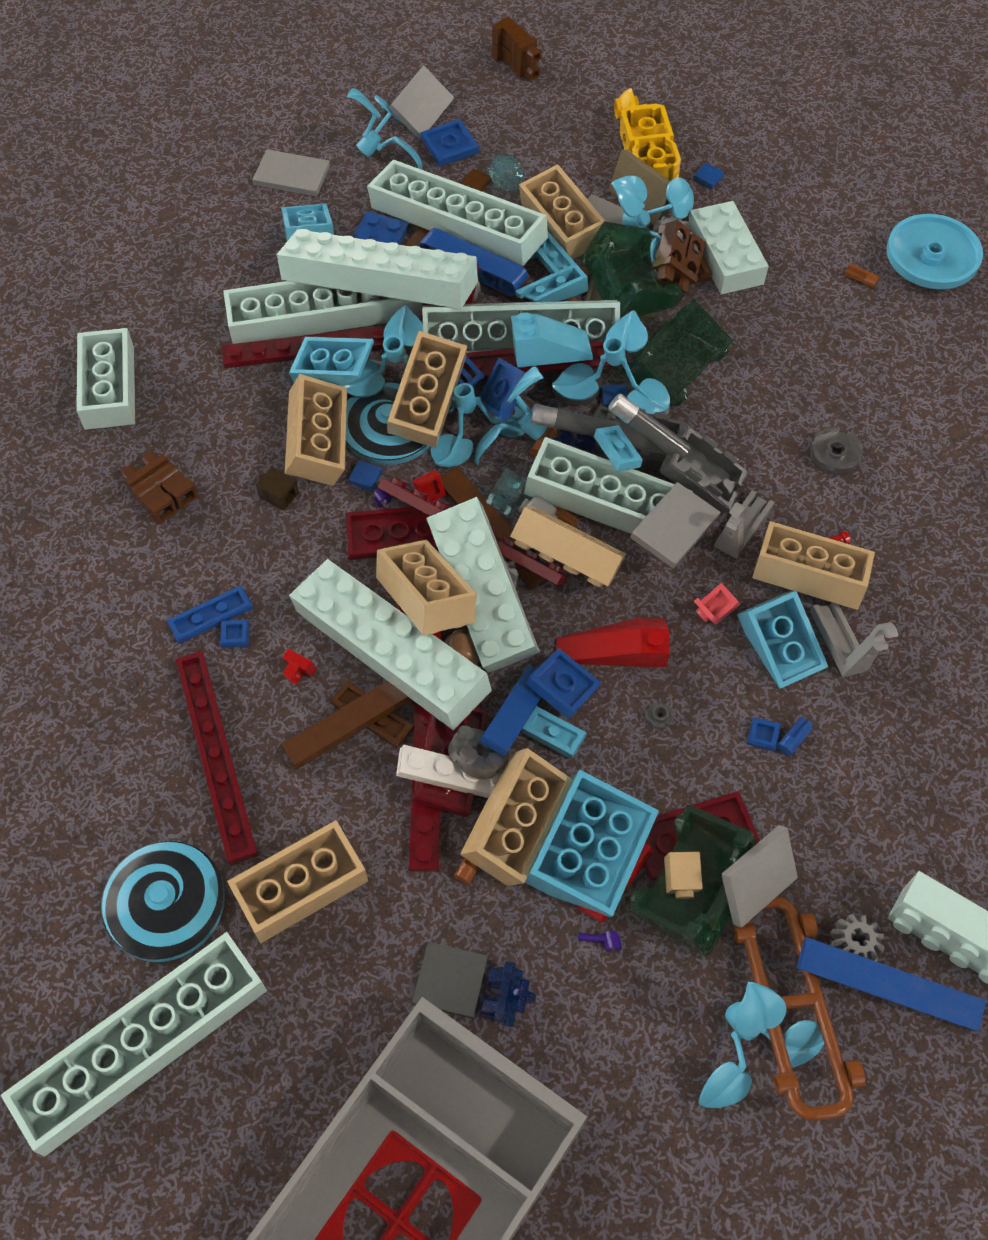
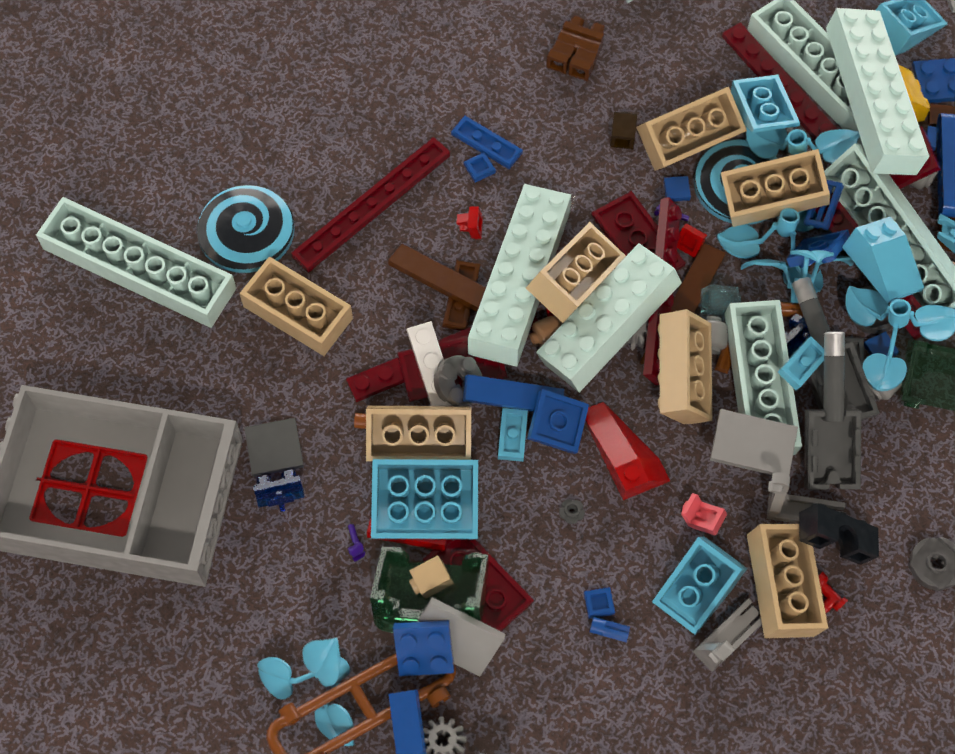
camera: 65 degrees right, 5 degrees up
none -> blue plate [393,620,454,676]
none -> black arch [799,503,879,565]

